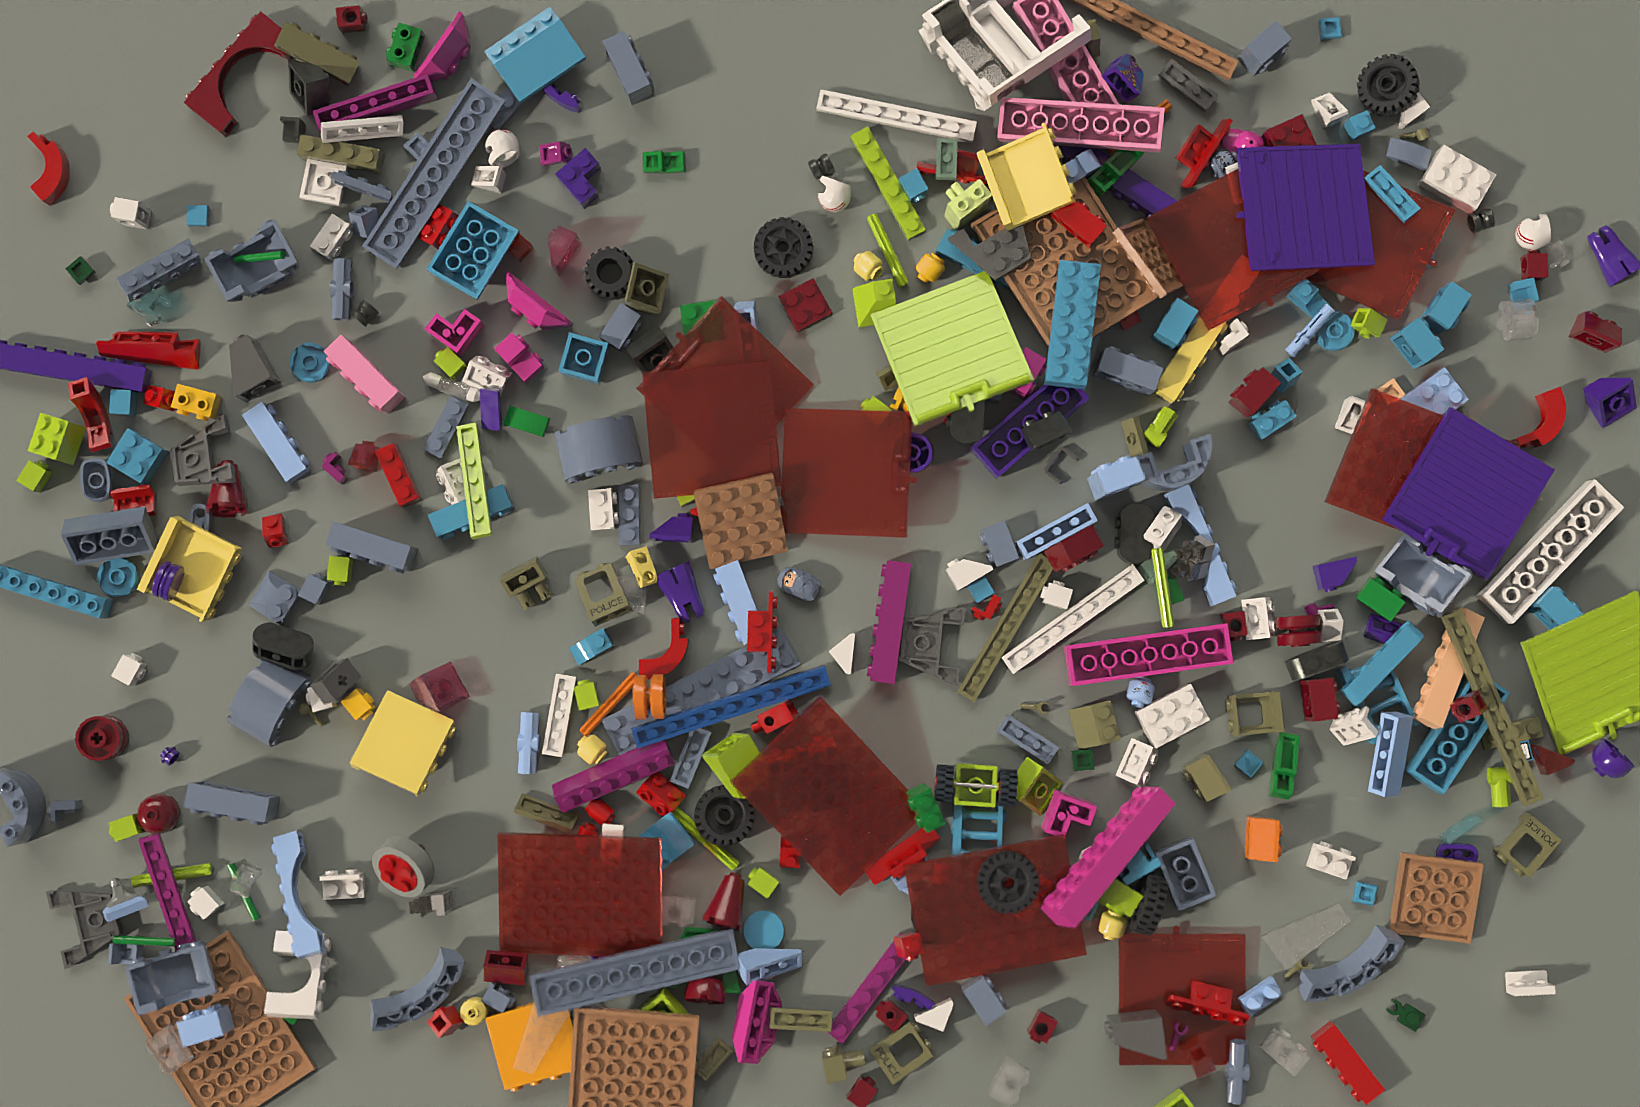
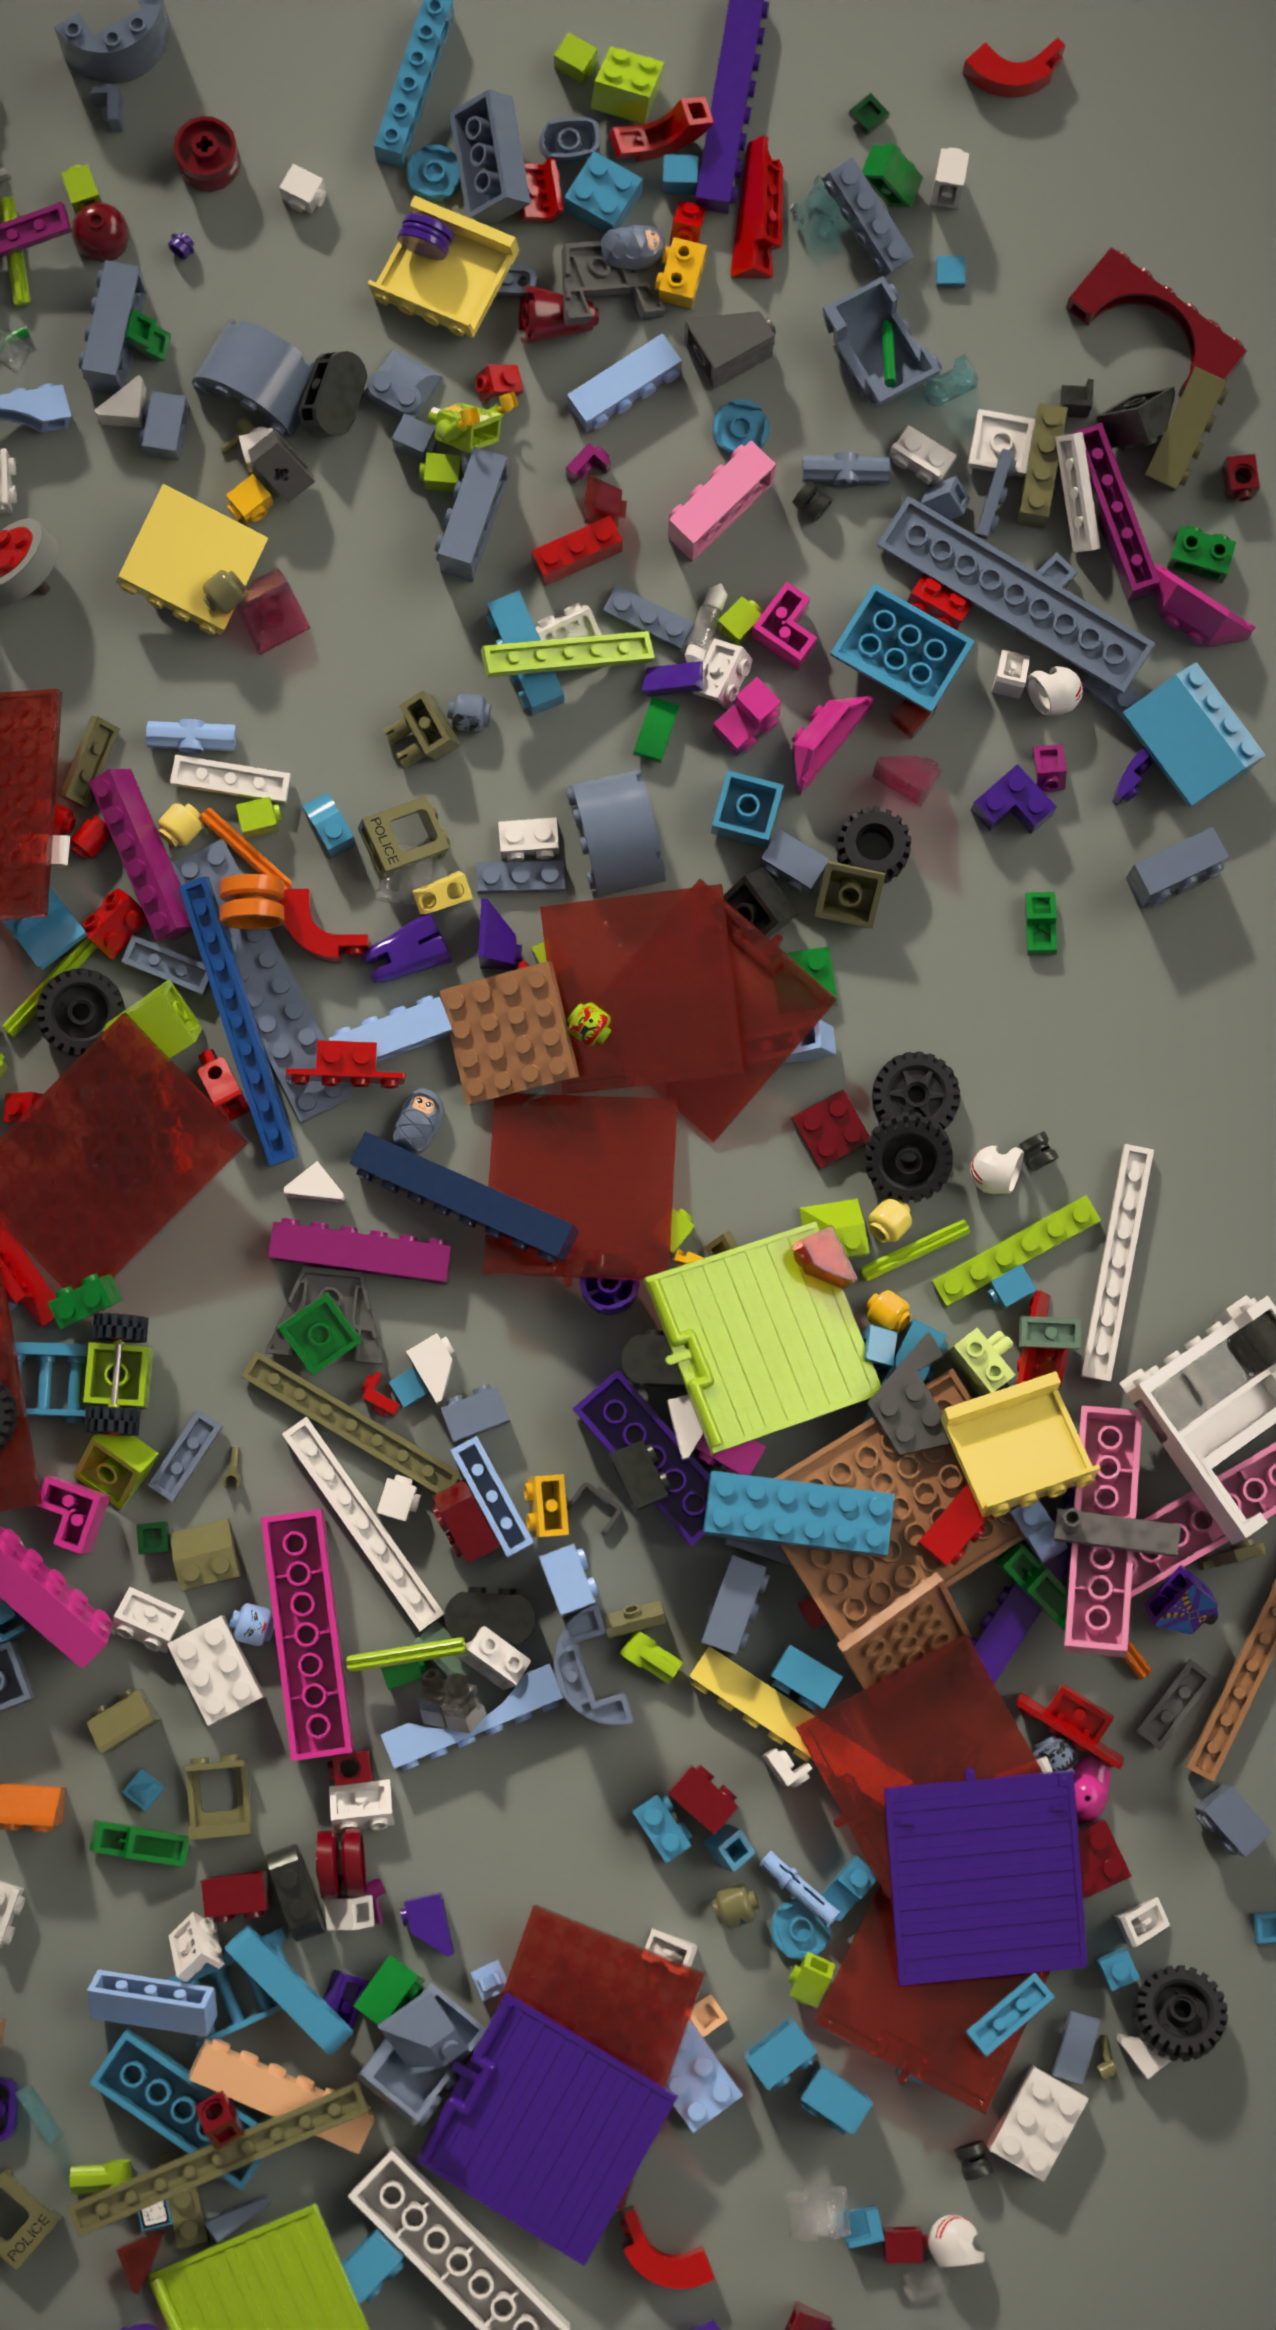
camera: 90 degrees right, 5 degrees down
none -> white slope [94,375,146,428]
none -> green slope [125,309,171,362]
none -> sand blue brick [138,391,189,461]
none -> olive head [202,570,247,614]
none -> sand blue slope [204,2195,271,2242]
none -> green plate [278,1292,362,1376]
none -> dark blue brick [349,1132,580,1264]
none -> sand blue slope [377,1989,469,2067]
none -> lime torso [428,392,518,453]
none -> sand blue head [447,693,491,733]
none -> light blue tile [470,1959,511,2001]
none -> yellow brick [523,1474,569,1537]
none -> head [567,1002,612,1047]
none -> sand blue piece [601,225,665,270]
none -> white slope [667,1395,703,1461]
none -> olive head [712,1883,760,1928]
none -> clear red slope [792,1226,858,1289]
none -> panel [860,1325,897,1372]
none -> green brick [862,143,923,207]
none -> black wheel [864,1112,953,1203]
none -> clear light blue leg [923,354,979,406]
none -> flat silver piece [1054,1508,1181,1557]

